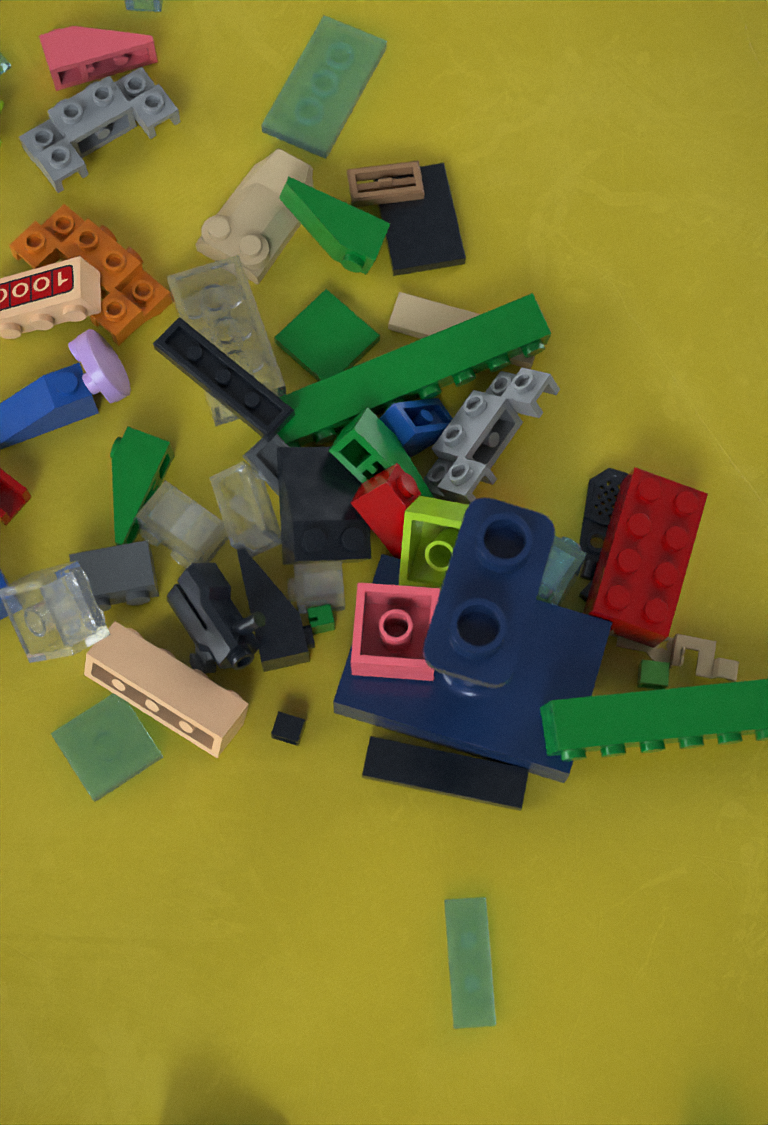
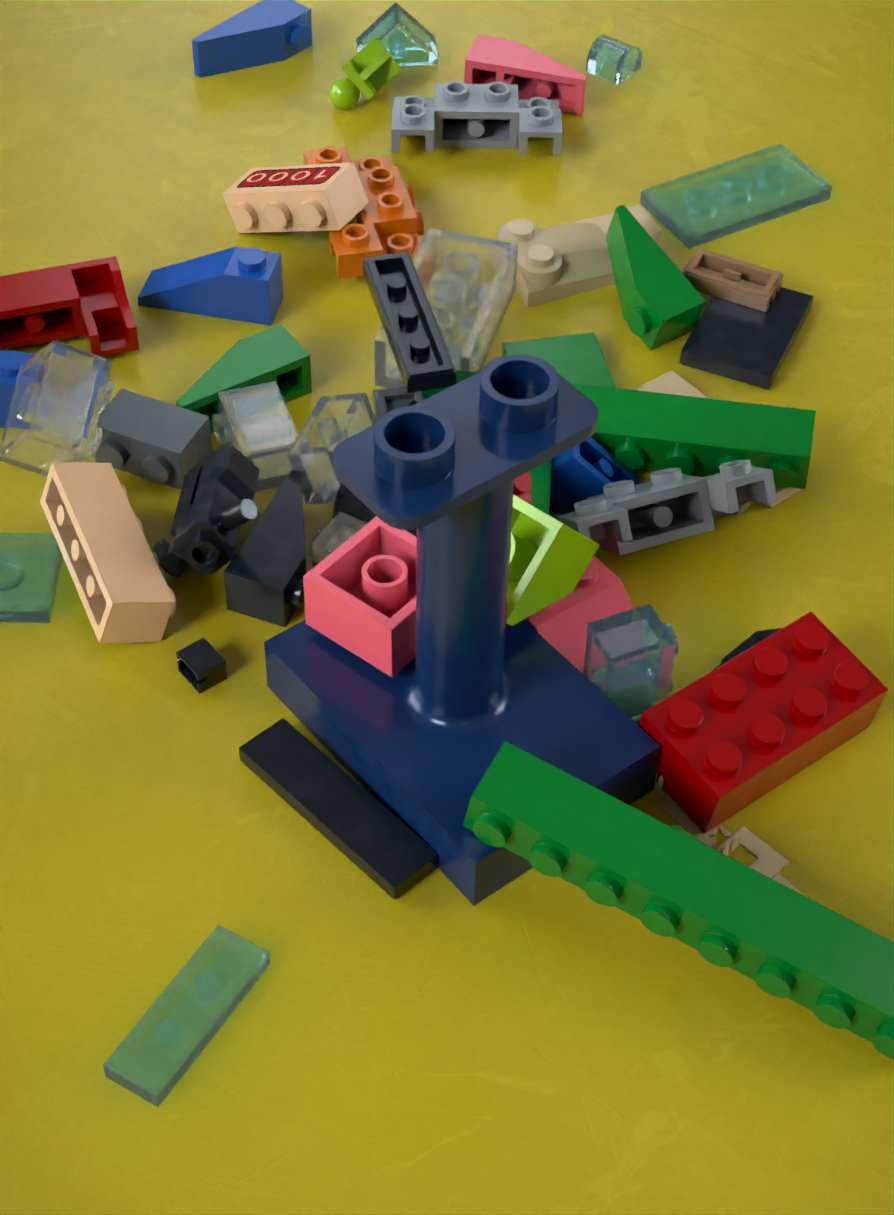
camera: 35 degrees right, 25 degrees down
lavender tile [68,329,131,403] -> none

